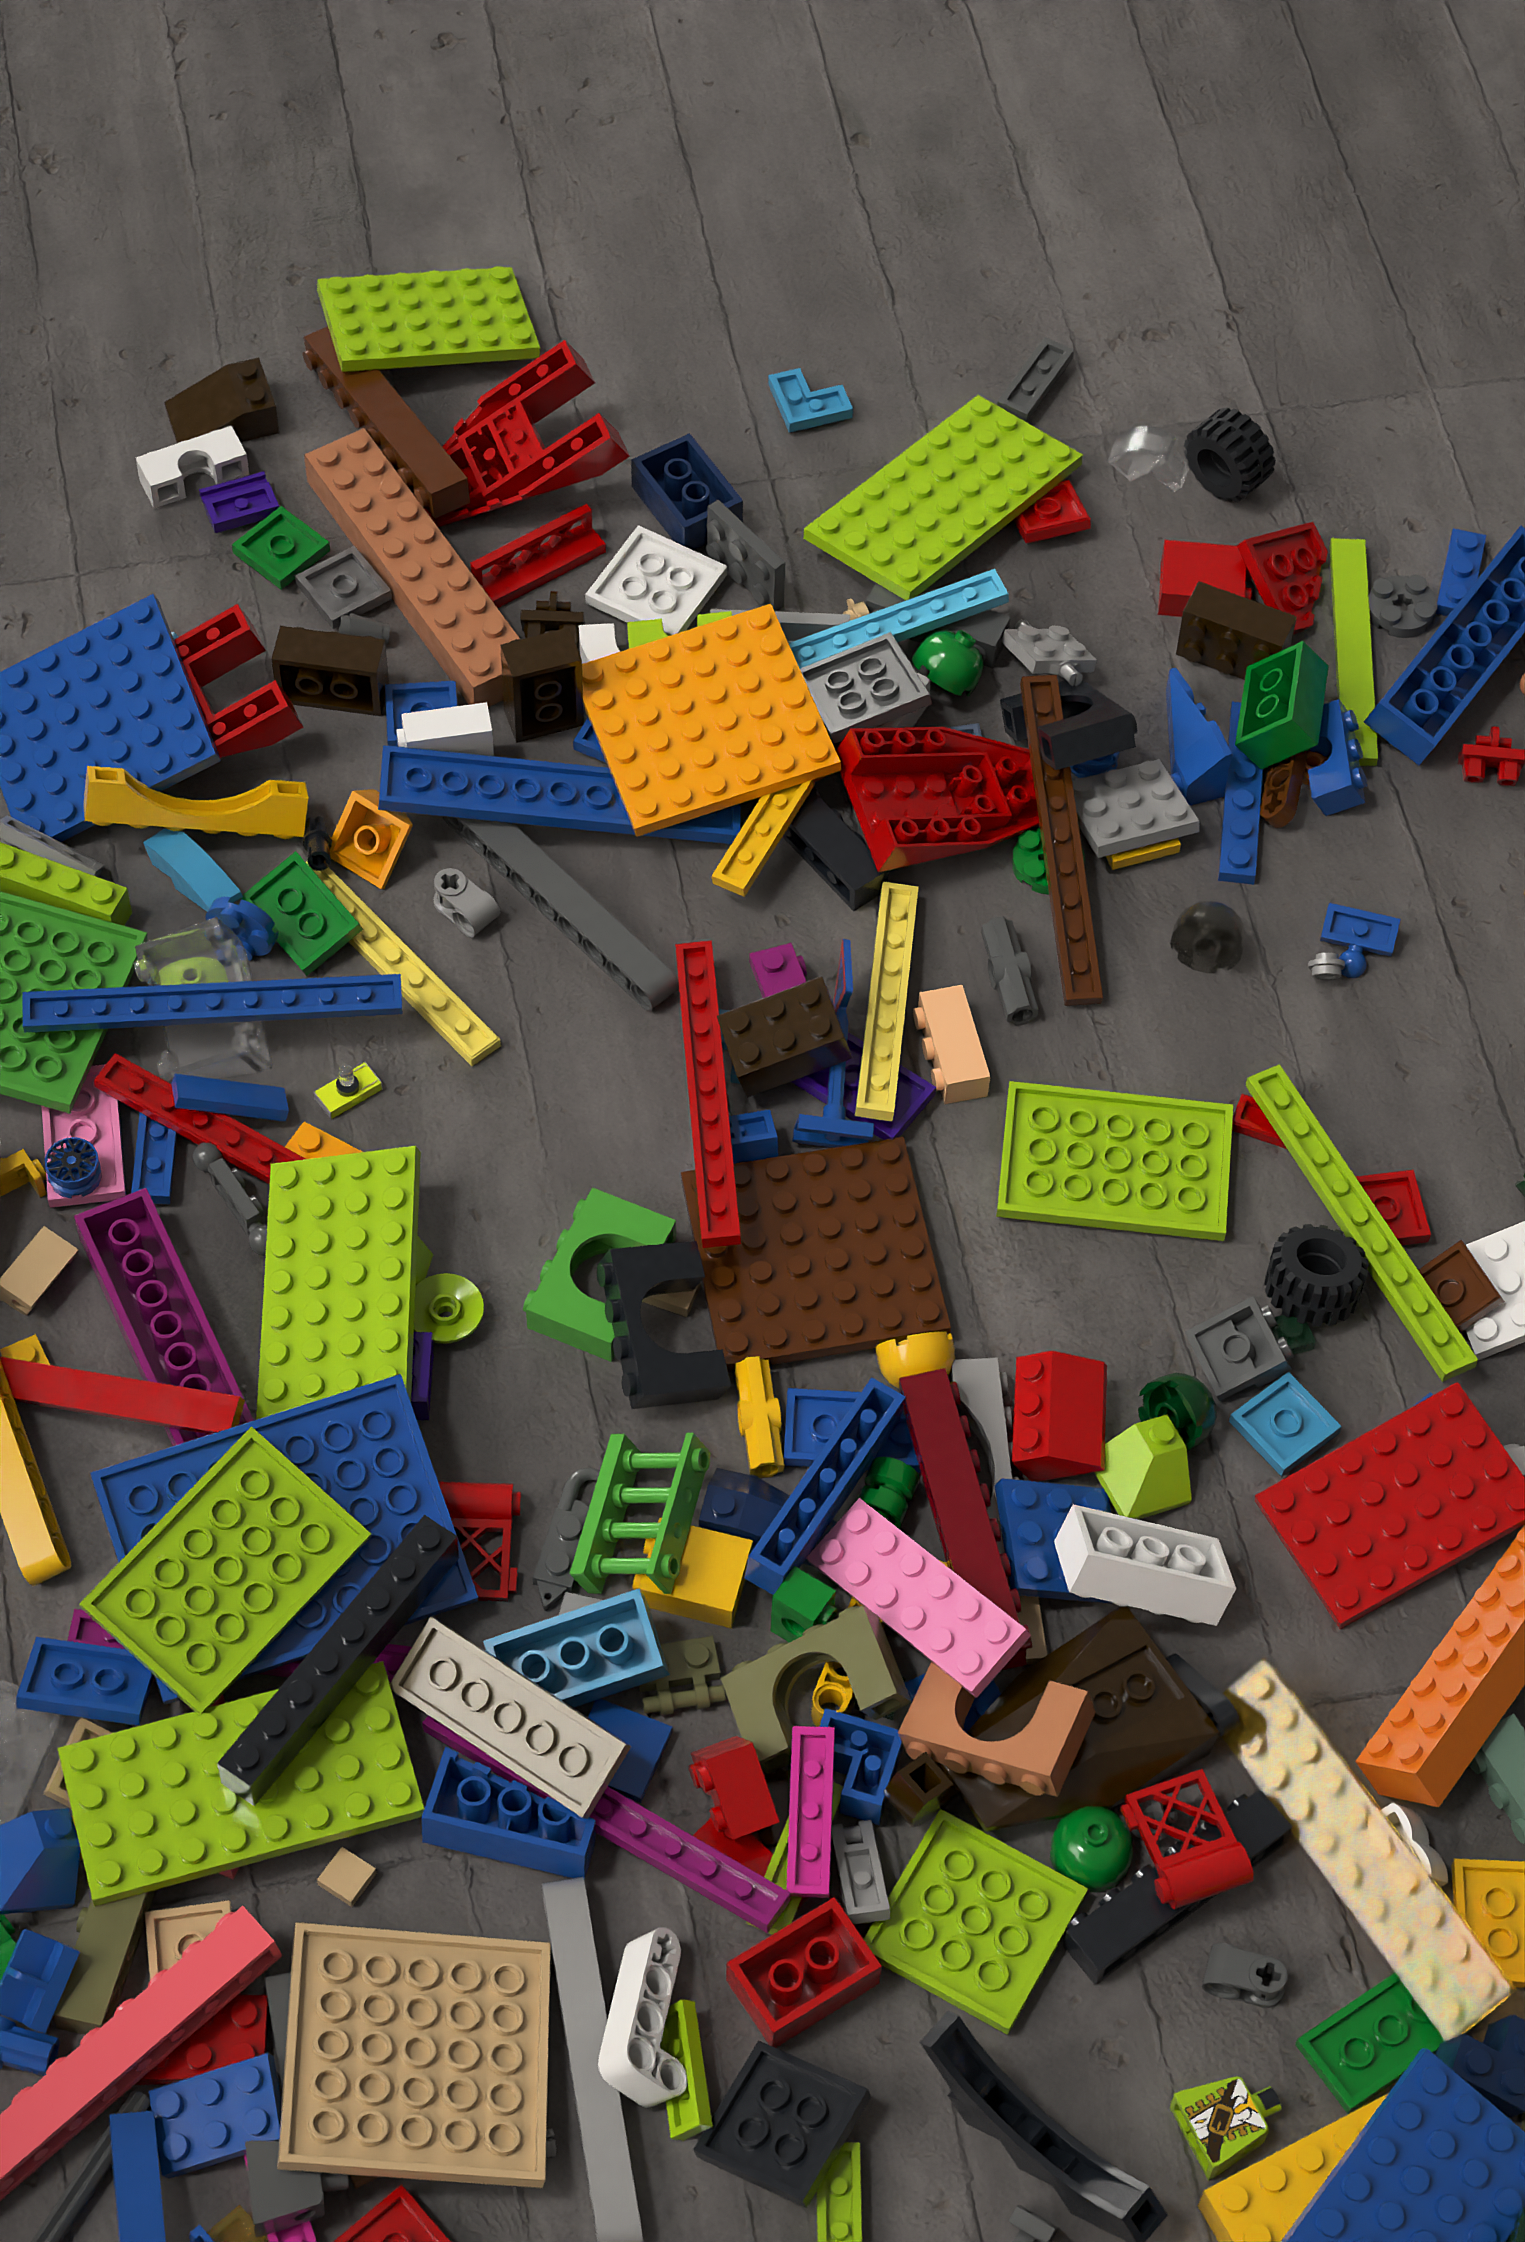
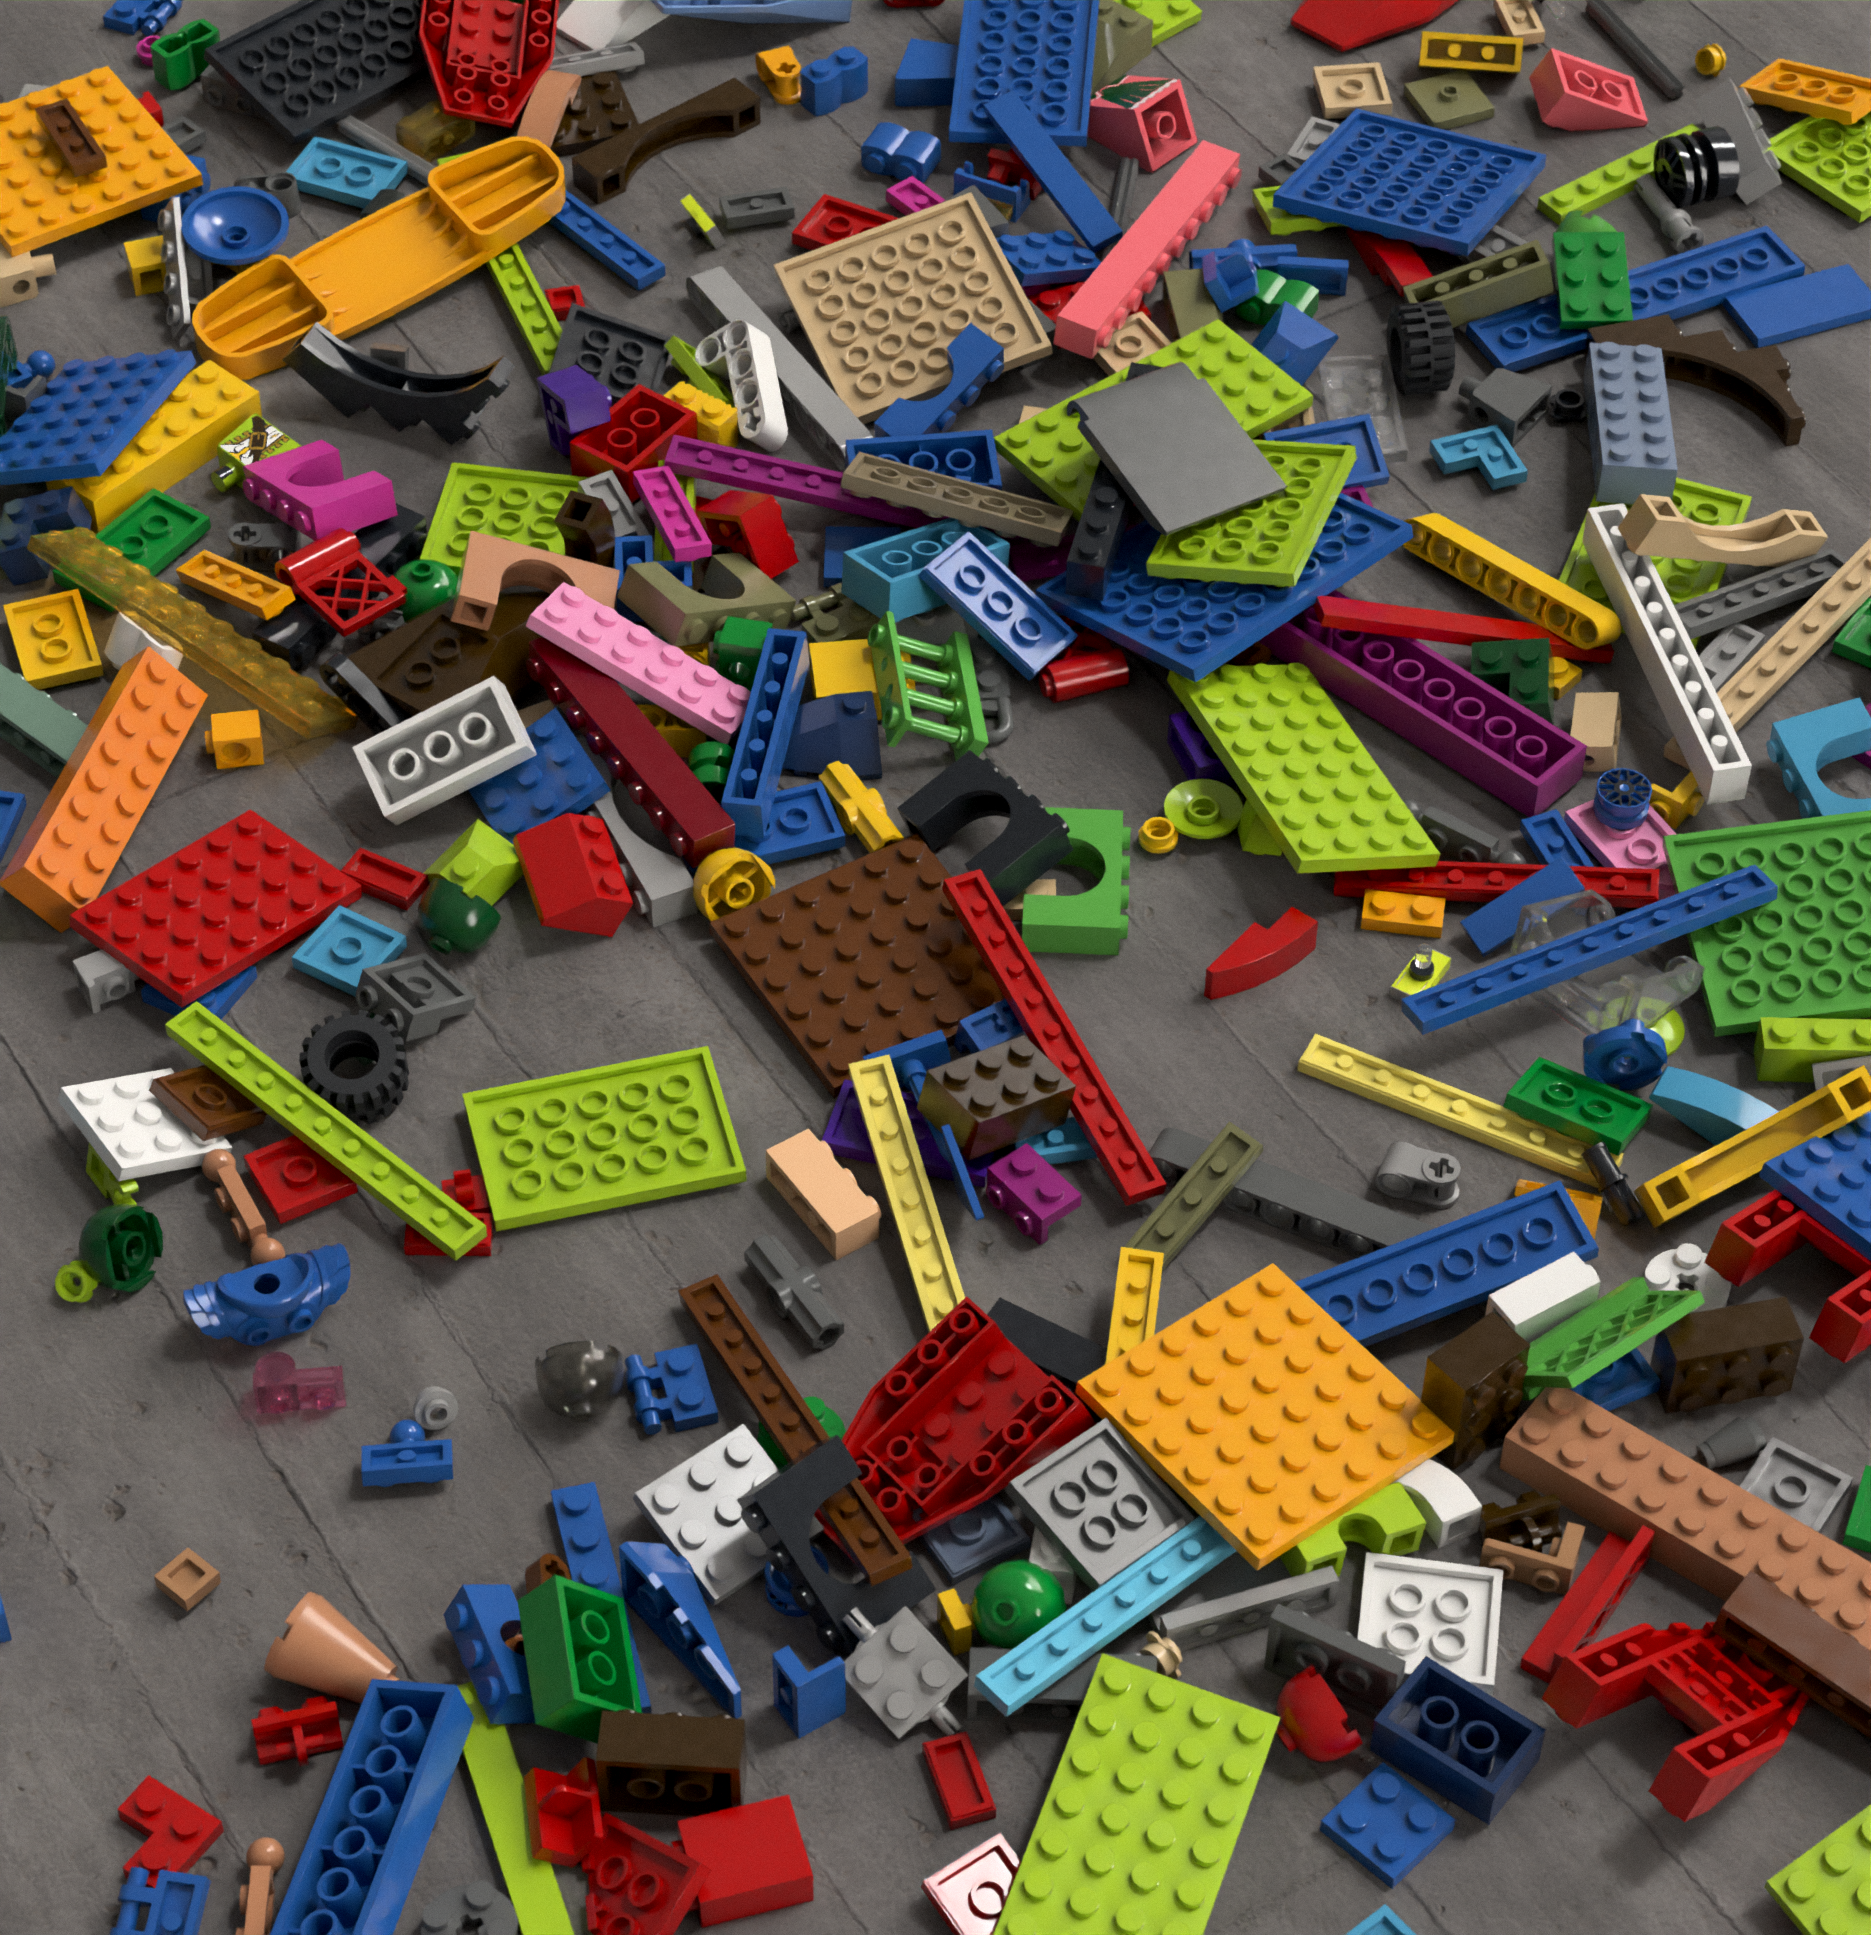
camera: 160 degrees right, 10 degrees down
none -> light orange plate [176,549,296,620]
none -> blue piece [183,1243,351,1346]
none -> nougat plate [202,1149,285,1265]
none -> light orange brick [205,709,264,769]
none -> dark pink arch [243,440,398,541]
none -> clear pink plate [253,1352,347,1414]
none -> nougat cone [264,1592,400,1704]
none -> red tile [340,847,429,911]
none -> red tile [441,1169,489,1213]
none -> red panel [524,1757,603,1868]
none -> dark purple brick [537,365,612,456]
none -> blue plate [624,1344,719,1435]
none -> yellow brick [663,381,738,448]
none -> blue panel [772,1646,846,1739]
none -> blue arch [874,323,1005,438]
none -> blue tile [918,531,1079,681]
none -> red tile [922,1731,996,1830]
none -> yellow plate [937,1588,976,1656]
none -> piece [1067,362,1287,536]
none -> olive tile [1124,1121,1264,1272]
none -> yellow plate [1138,817,1178,854]
none -> red slope [1204,907,1318,1000]
none -> red cylinder [1276,1665,1363,1762]
none -> blue plate [1320,1762,1456,1889]
none -> dark green brick [1471,638,1554,725]
none -> medium nougat bracket [1479,1522,1585,1595]
none -> bright green fence [1522,1277,1705,1400]
none -> white plate [1644,1243,1732,1314]

